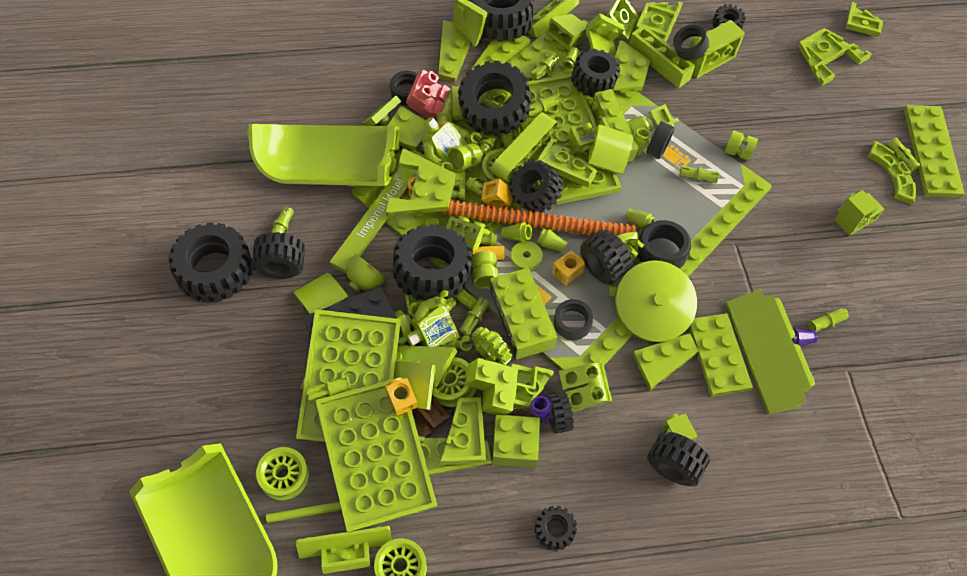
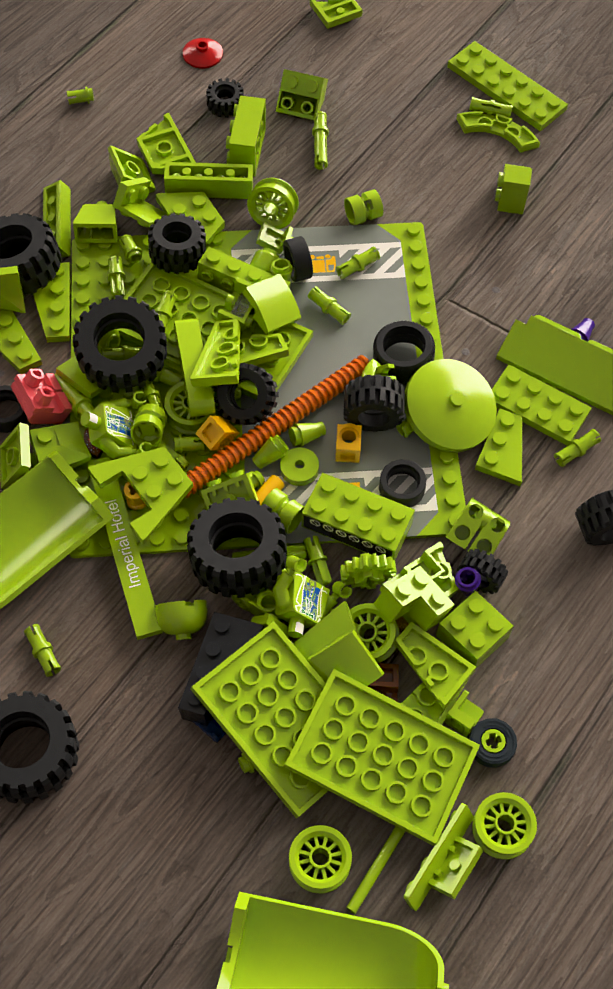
camera: 45 degrees left, 0 degrees up
black tyre [251,232,306,279] -> none
lime slope [293,272,349,314] -> none
lime axle [306,376,352,401] -> none
yellow brick [386,378,417,416] -> none
black tyre [534,505,577,551] -> none
lime cone [625,208,655,230] -> none
lime brick [662,413,698,441] -> none
black tyre [673,24,709,60] -> none
lime wing [798,28,872,86] -> none
lime axle [808,308,849,333] -> none
none -> lime wing [190,319,241,387]
none -> lime wheel [247,178,299,229]
none -> lime slope [275,69,328,120]
none -> lime pin [308,286,351,325]
none -> lime pin [312,111,329,170]
none -> lime panel [445,690,484,738]
none -> black bush [468,718,517,768]
none -> lime pin [554,429,601,467]

